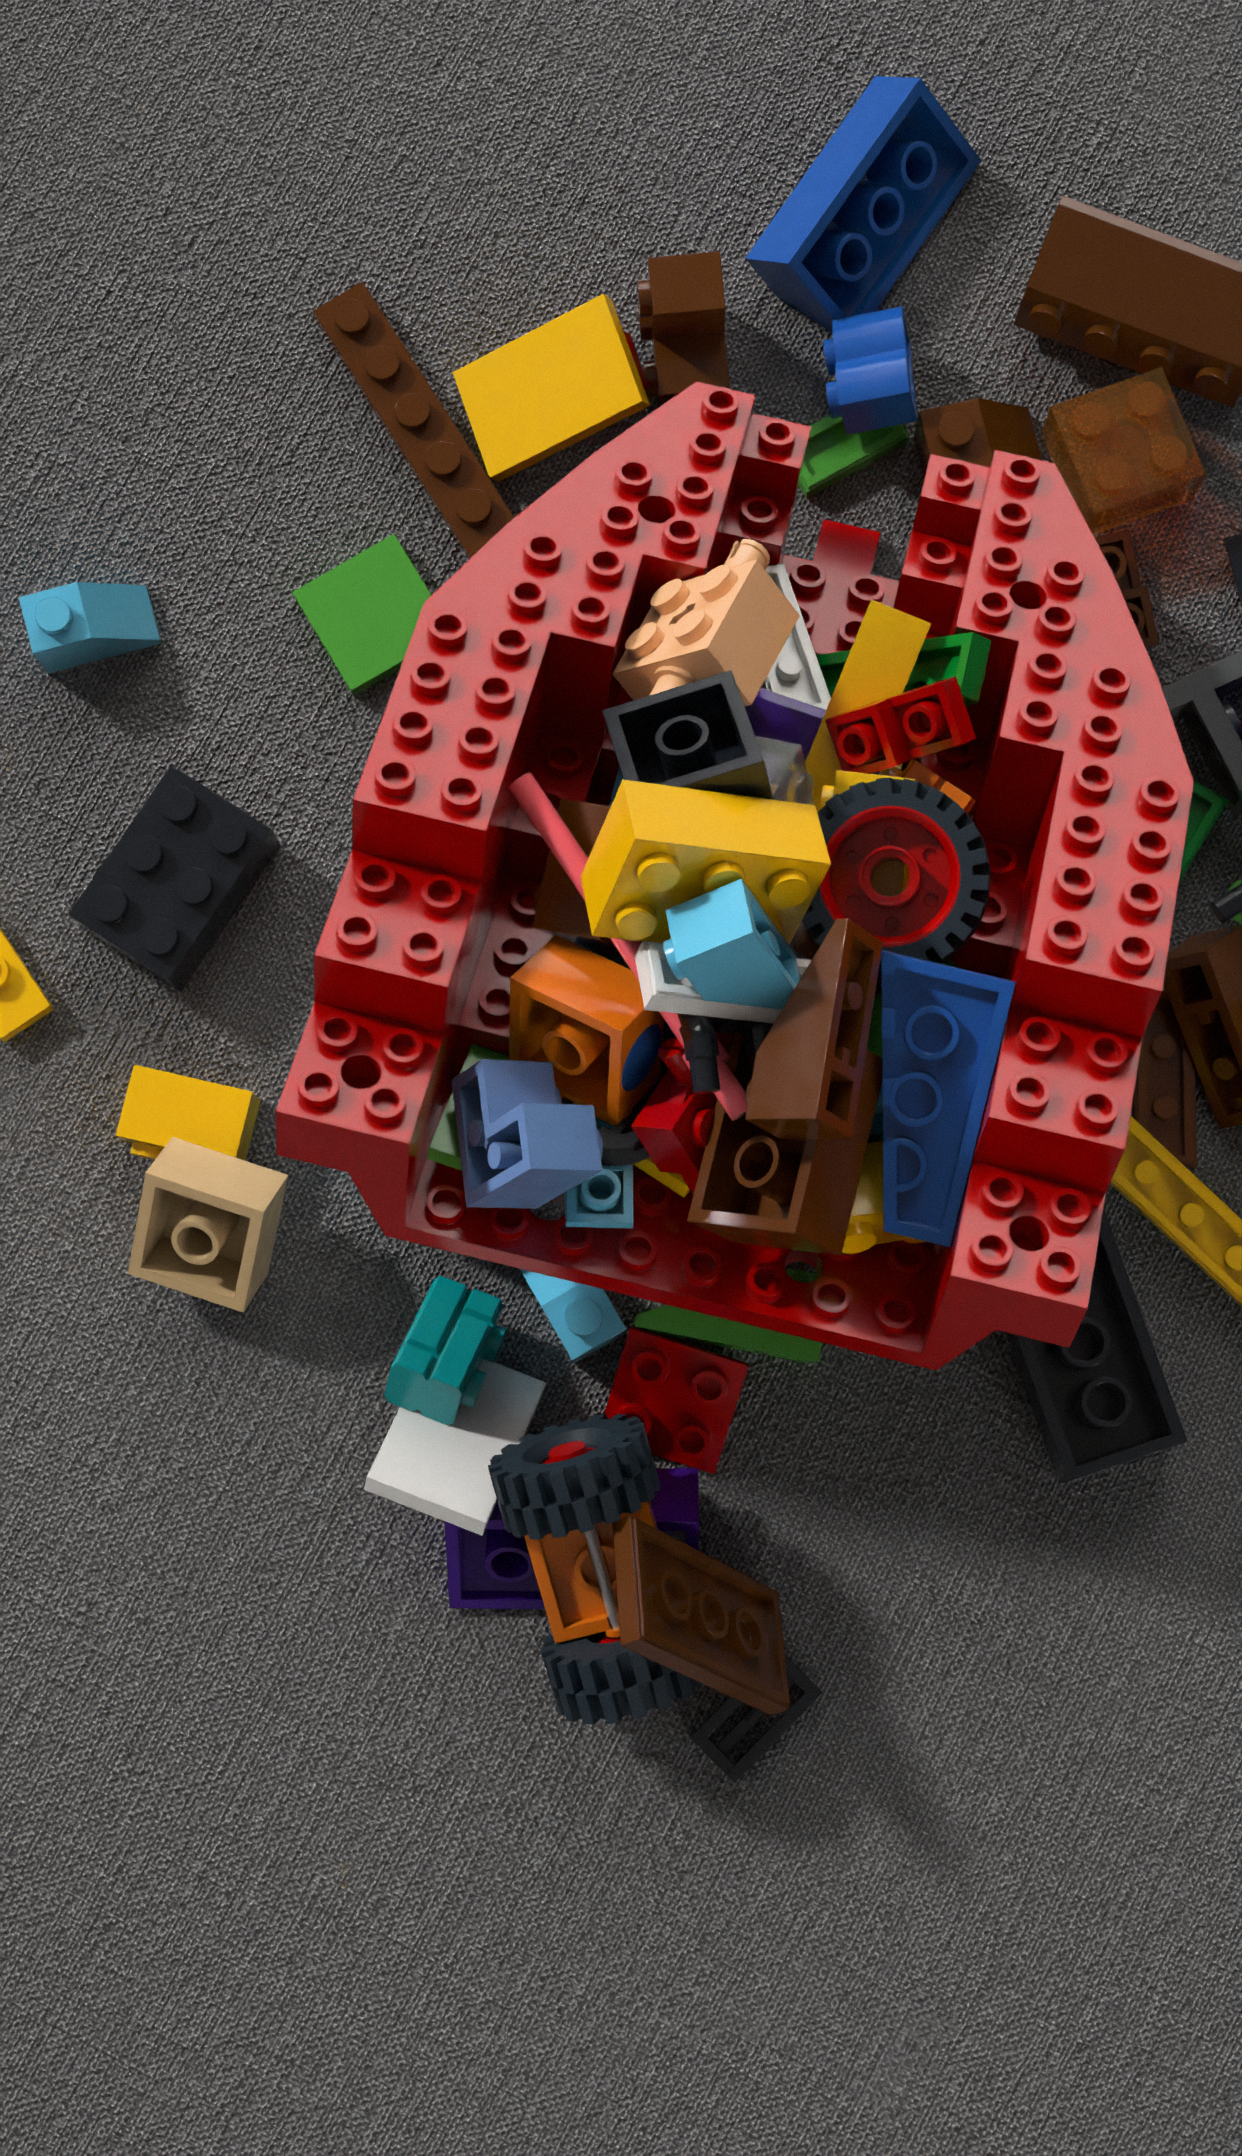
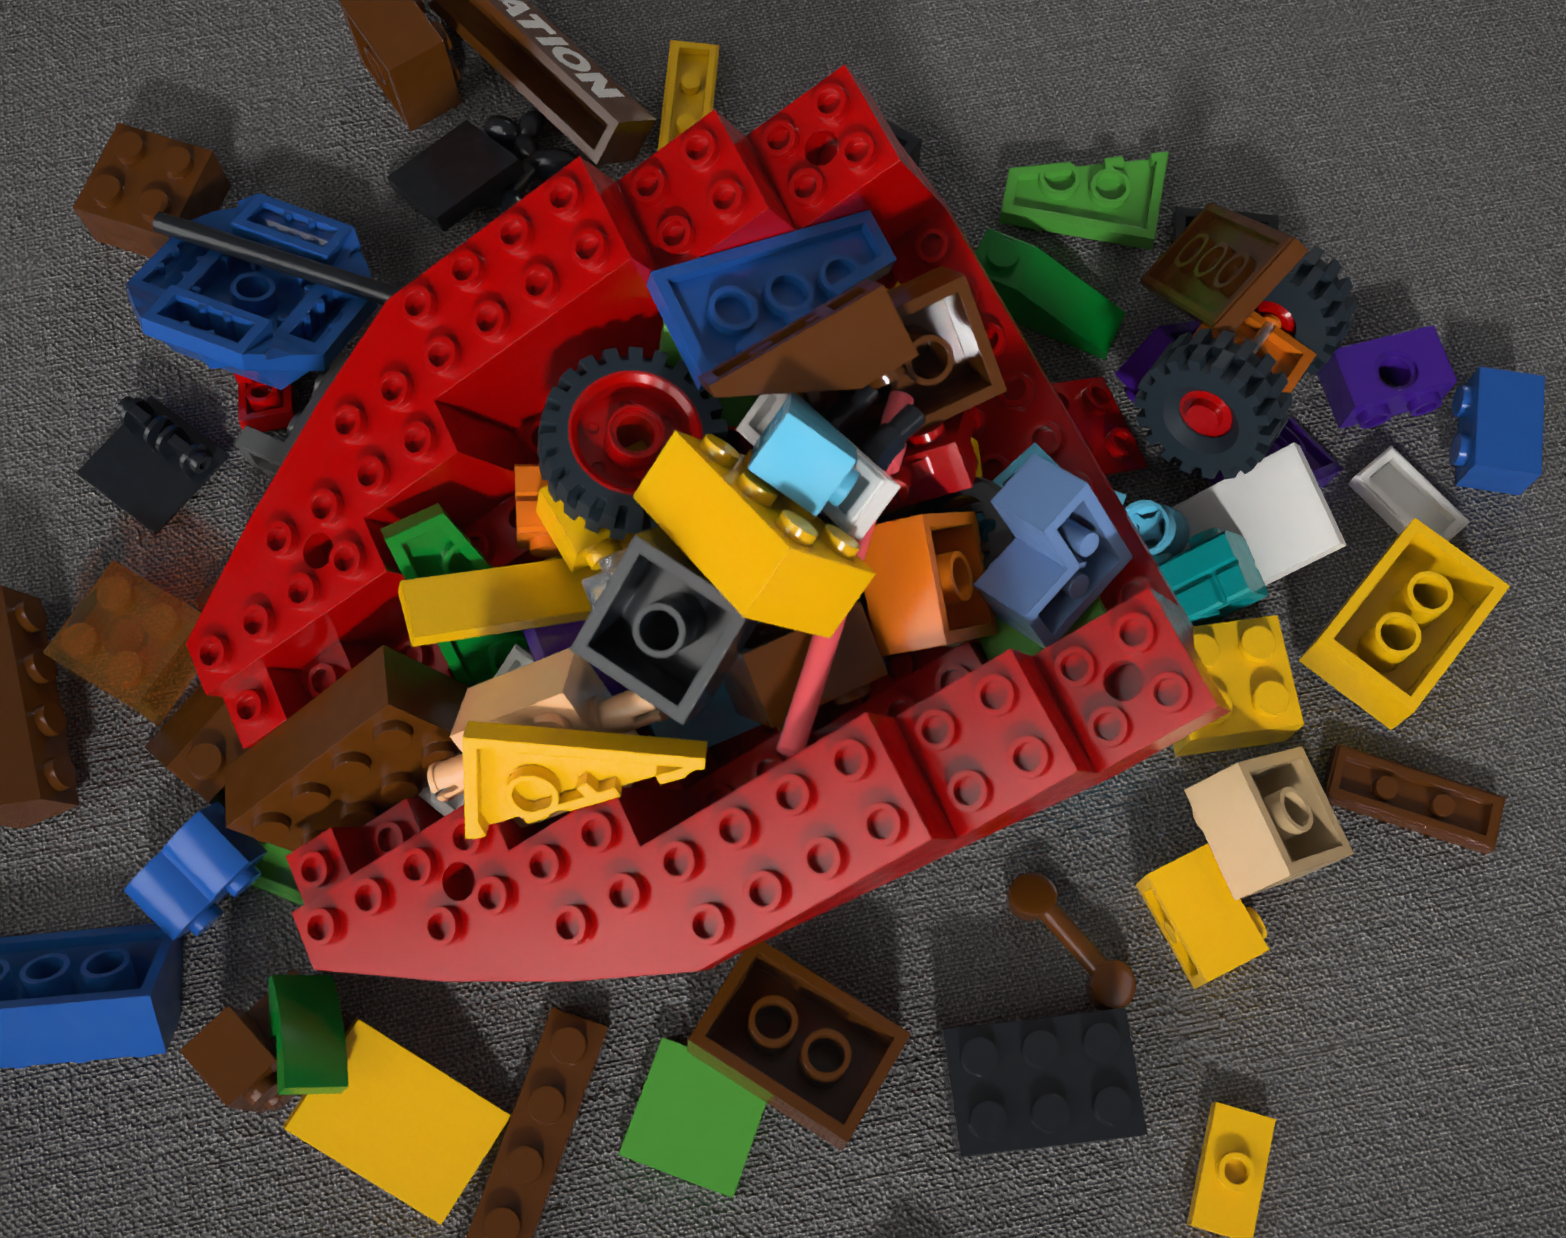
camera: 135 degrees left, 10 degrees down
red slope [825,676,976,774] -> none
none -> reddish brown brick [225,645,470,852]
none -> green slope [268,975,349,1095]
none -> yellow wing [462,720,707,839]
none -> reddish brown brick [688,941,911,1151]
none -> green slope [975,227,1126,360]
none -> bright green wing [999,151,1169,250]
none -> reddish brown bar [1006,872,1136,1010]
none -> medium azure wheel [1125,500,1190,557]
none -> yellow brick [1173,615,1304,757]
none -> yellow brick [1298,517,1510,730]
none -> dark purple brick [1317,325,1457,429]
none -> reddish brown tile [1322,743,1506,855]
none -> white tile [1348,445,1470,542]
none -> blue brick [1449,366,1545,496]

